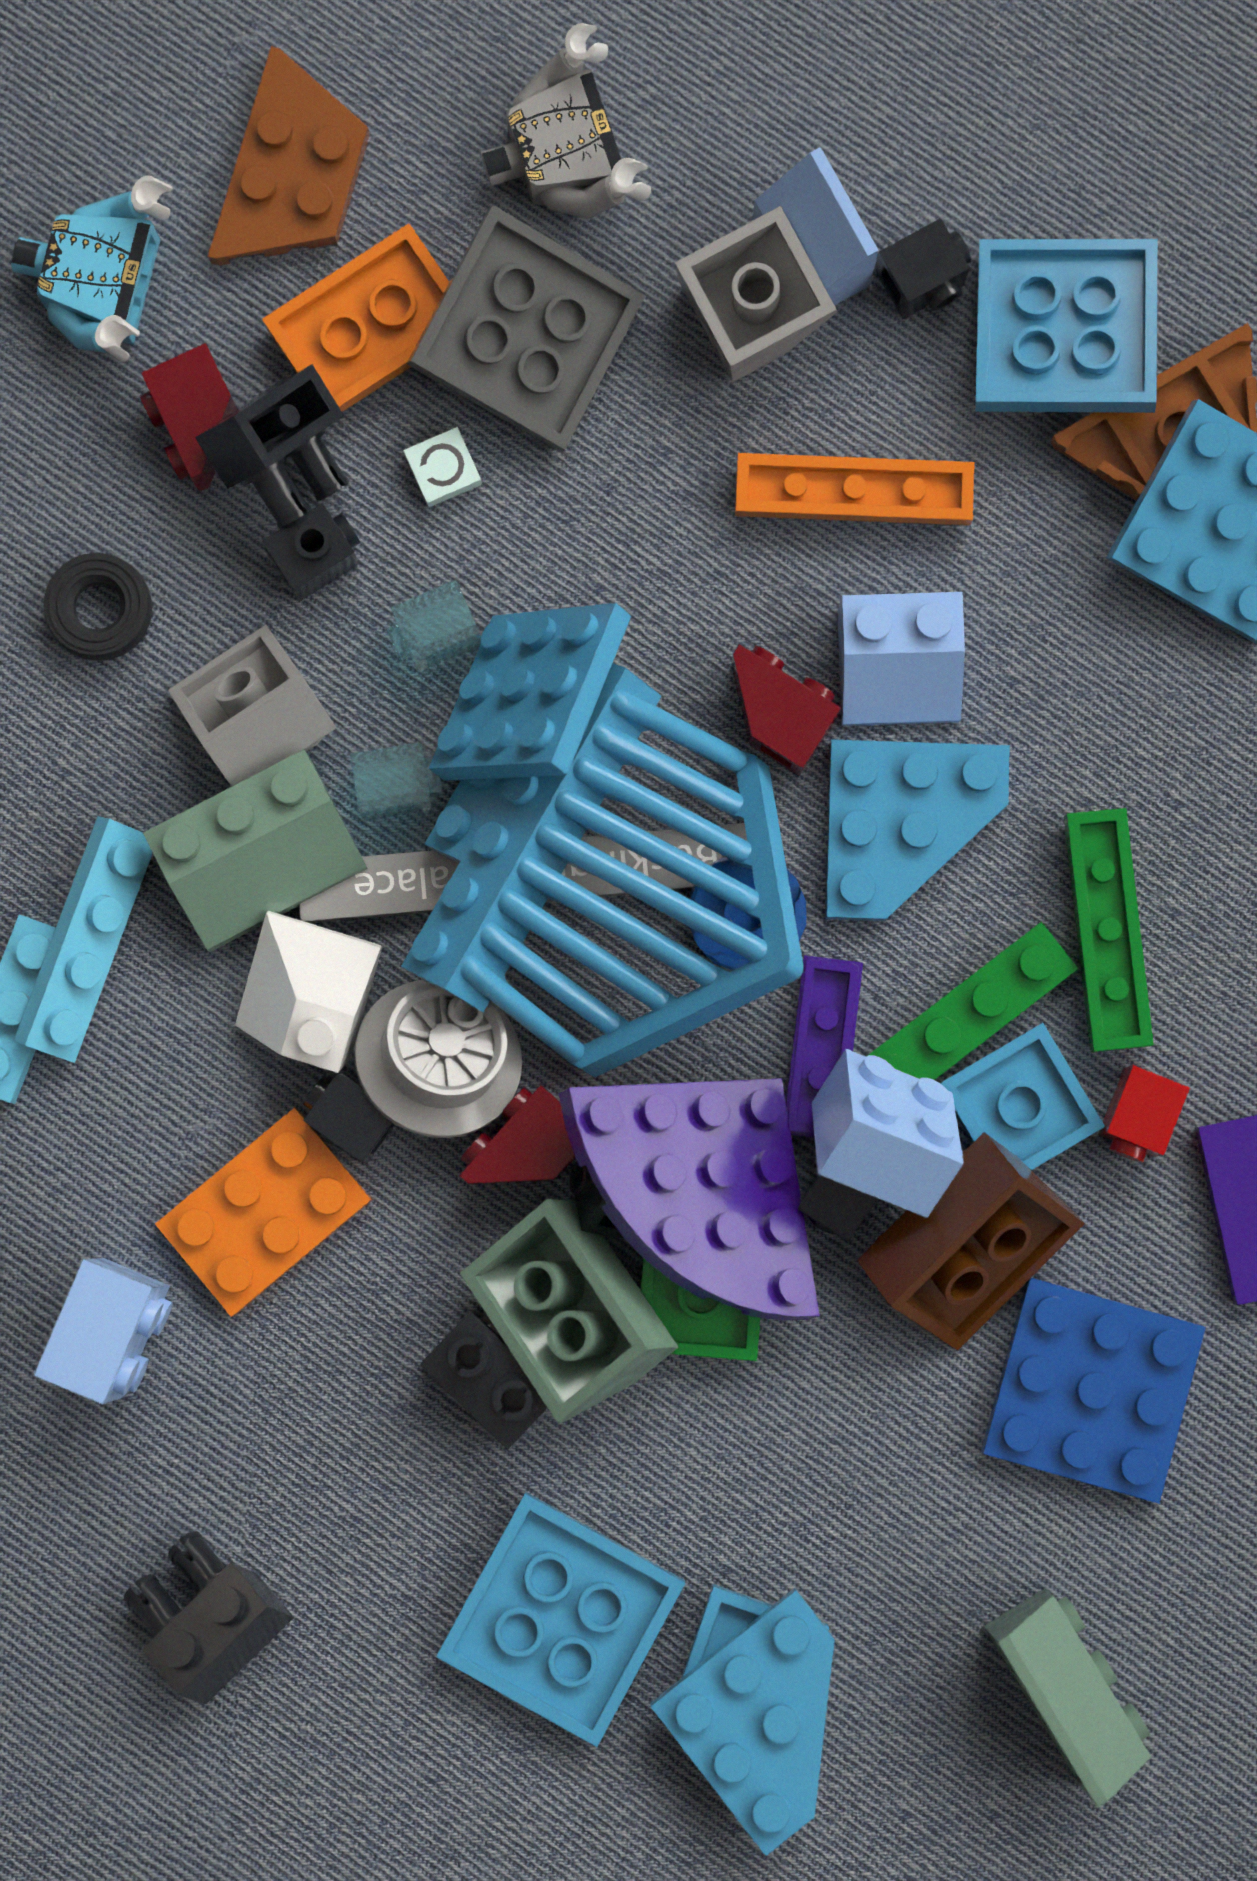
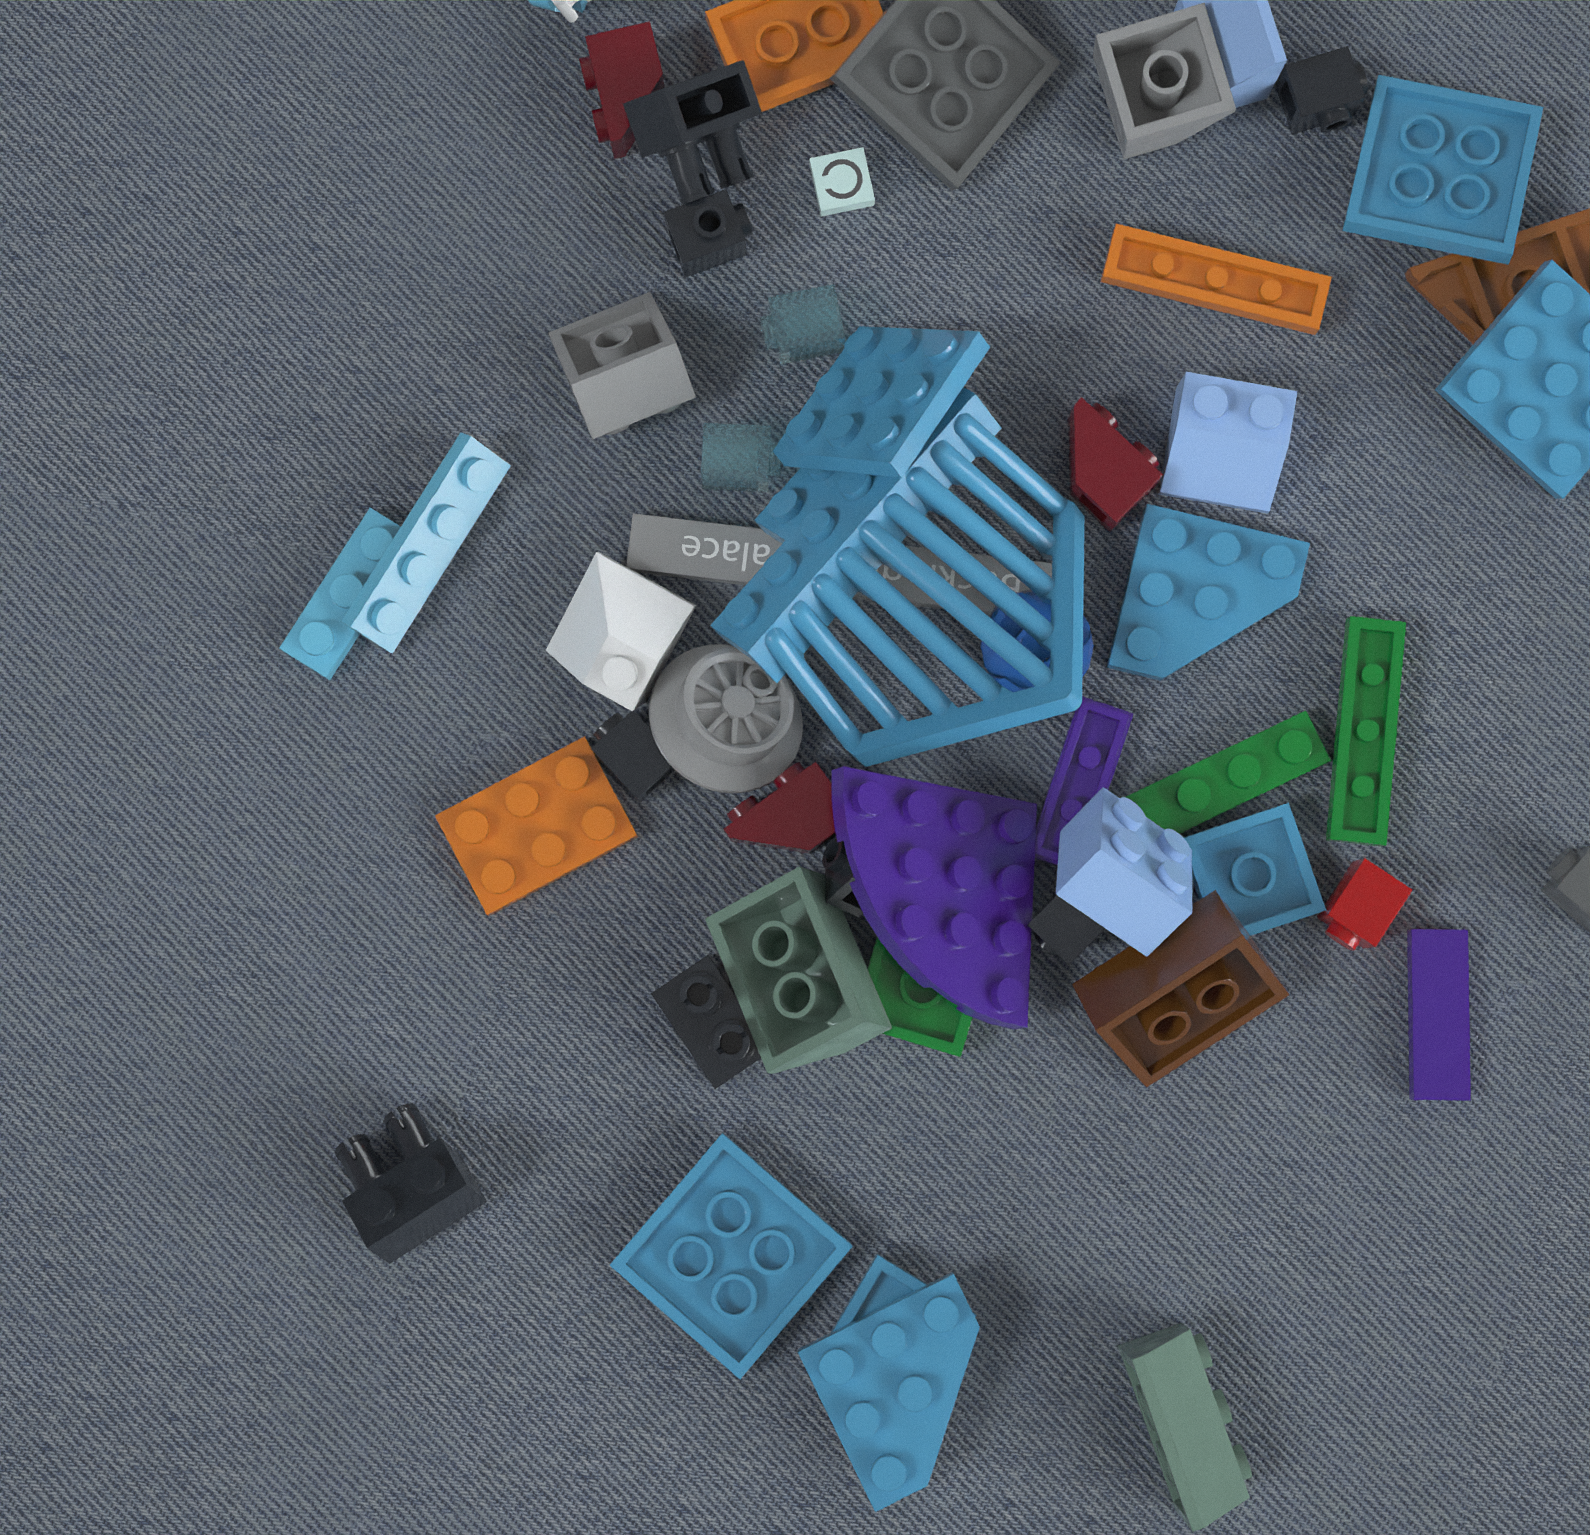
camera: 10 degrees right, 0 degrees up
light blue brick [34,1258,173,1404] -> none
black tyre [44,553,152,661] -> none
sand green slope [143,749,368,952] -> none
blue plate [981,1278,1206,1504] -> none

